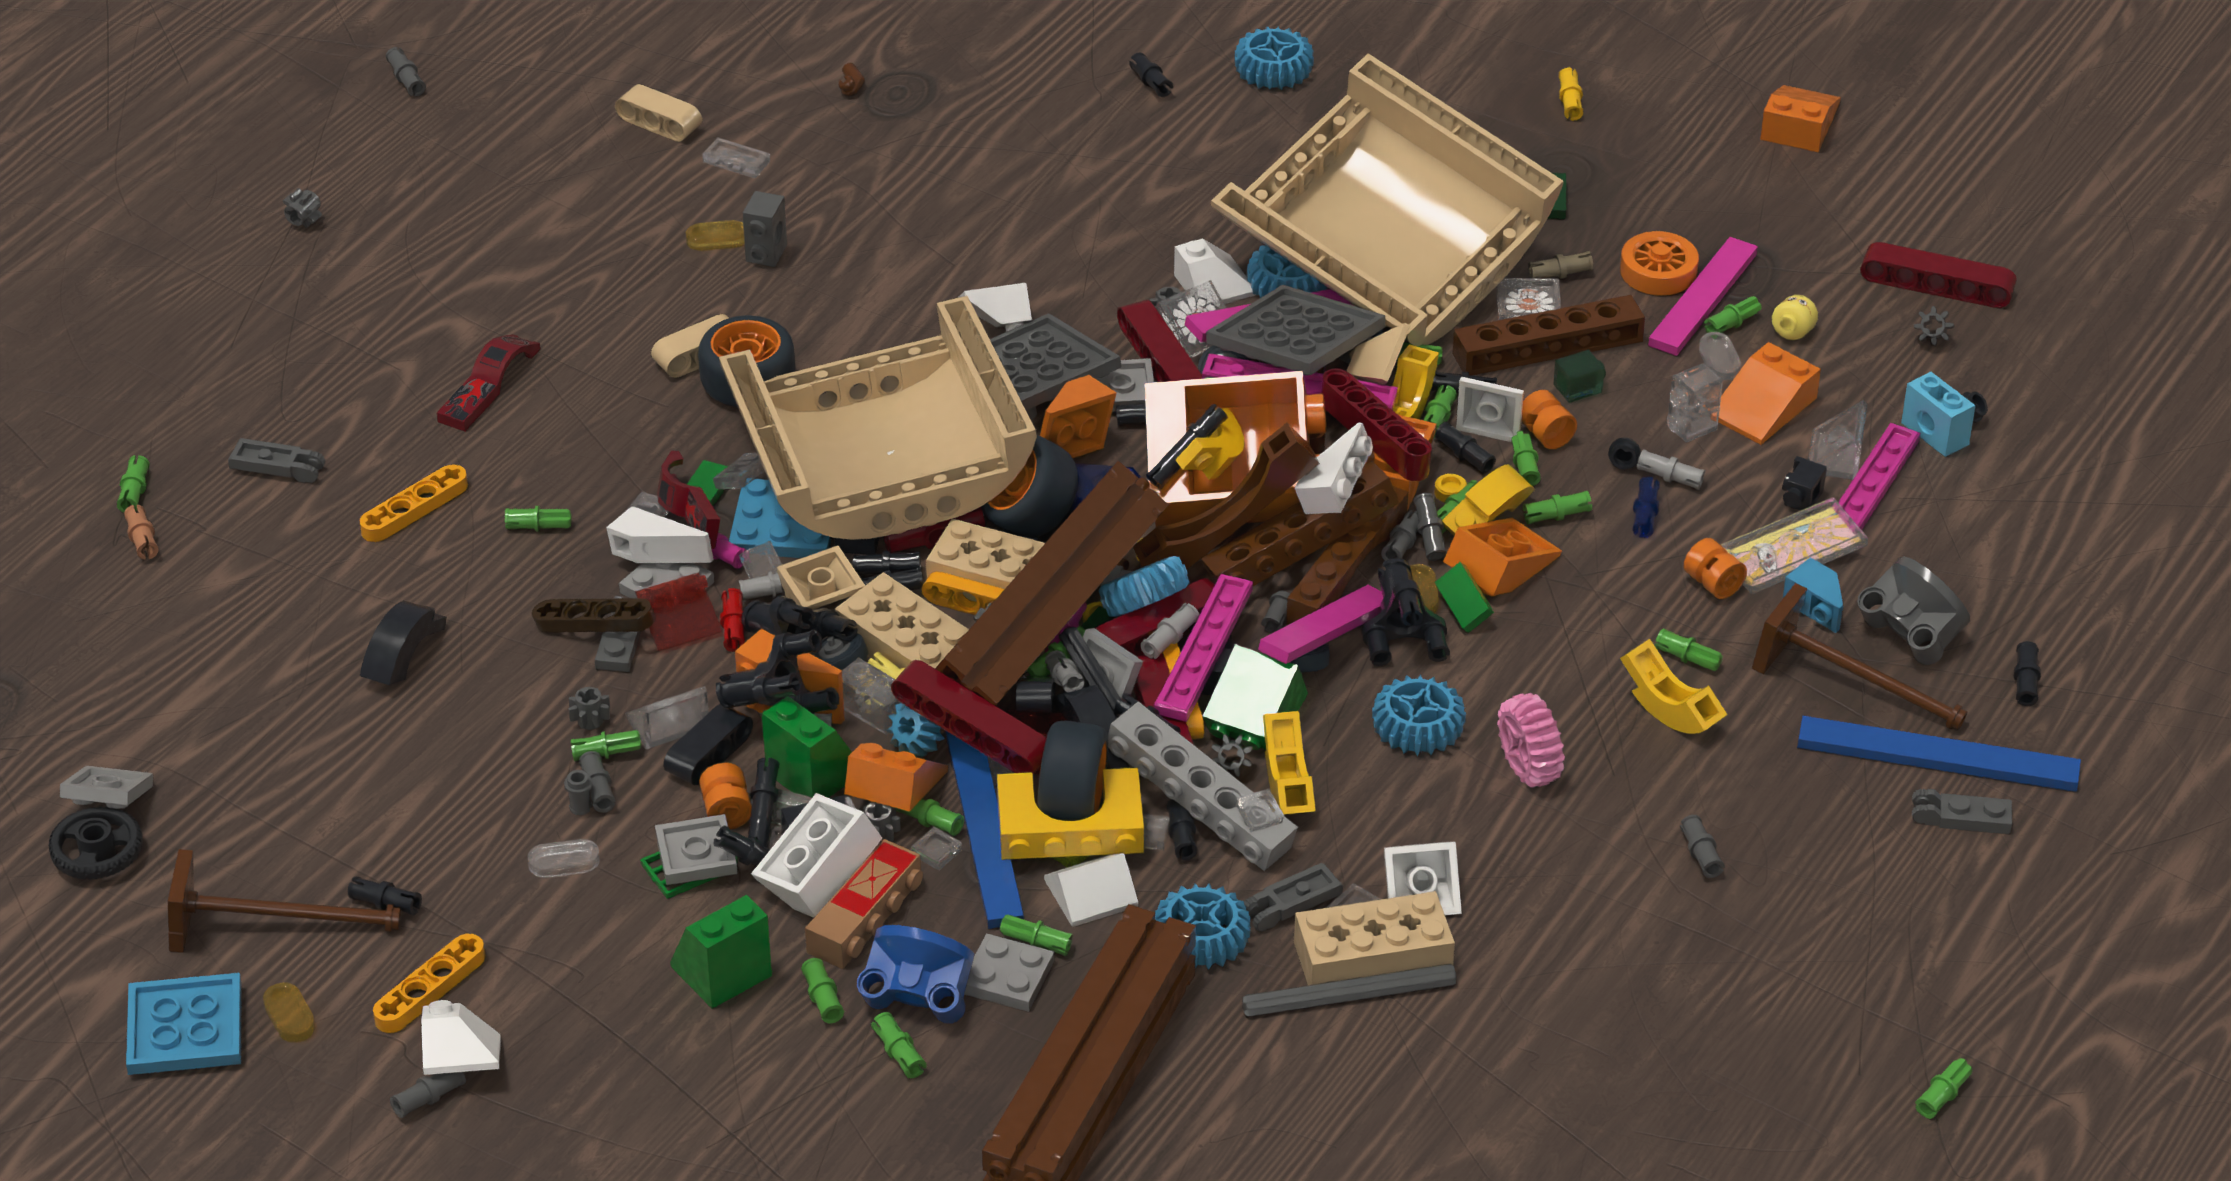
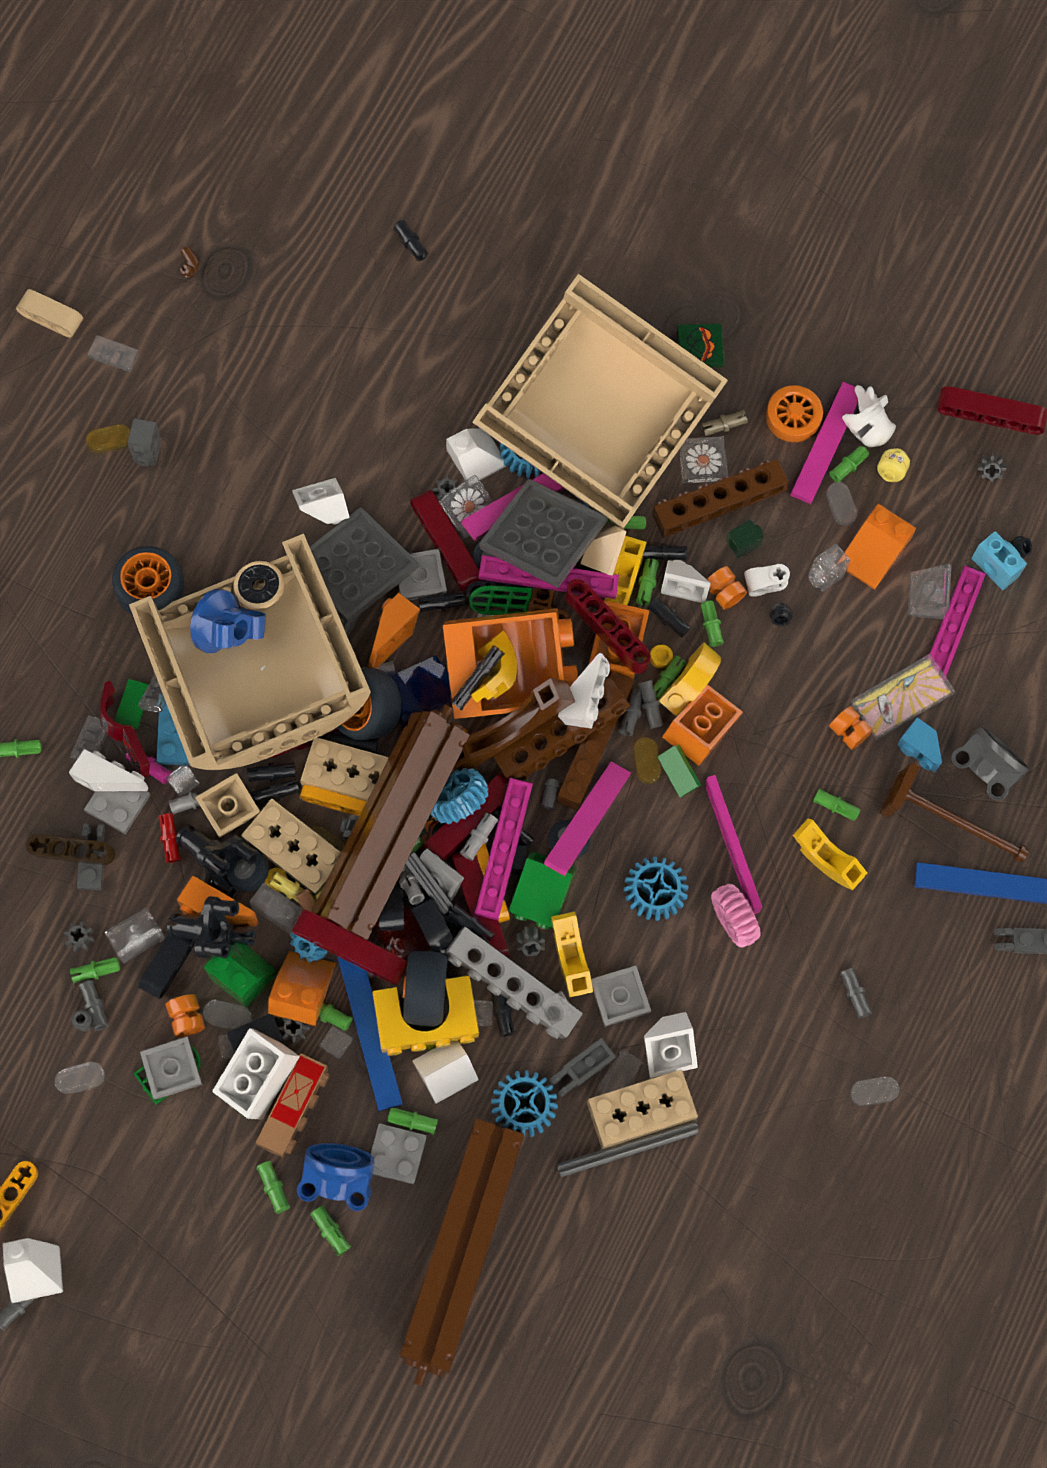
camera: 10 degrees left, 30 degrees up
clear red hinge [635,572,722,651] -> none
tan beam [651,314,729,378] -> none
green slope [670,895,772,1009] -> none
black pin [713,825,770,867] -> none
black pin [748,758,780,848] -> none
dark azure gear [1235,26,1314,90] -> none
black wheel [1361,558,1450,666] -> none
bright green pin [1523,491,1592,524] -> none
yellow pin [1559,67,1584,121] -> none
clear blue pin [1632,477,1660,538] -> none
light grey pin [1637,449,1706,490] -> none
orange slope [1760,85,1841,152] -> none
black brick [1782,456,1827,513] -> none
bright green axle [1915,1058,1972,1119] -> none
none -> blue piece [190,589,266,653]
none -> black wheel [234,561,284,609]
none -> light grey plate [591,966,651,1027]
none -> dark pink tile [705,775,762,914]
none -> white piece [744,564,790,596]
none -> white piece [842,385,896,447]
none -> clear tile [850,1077,899,1106]

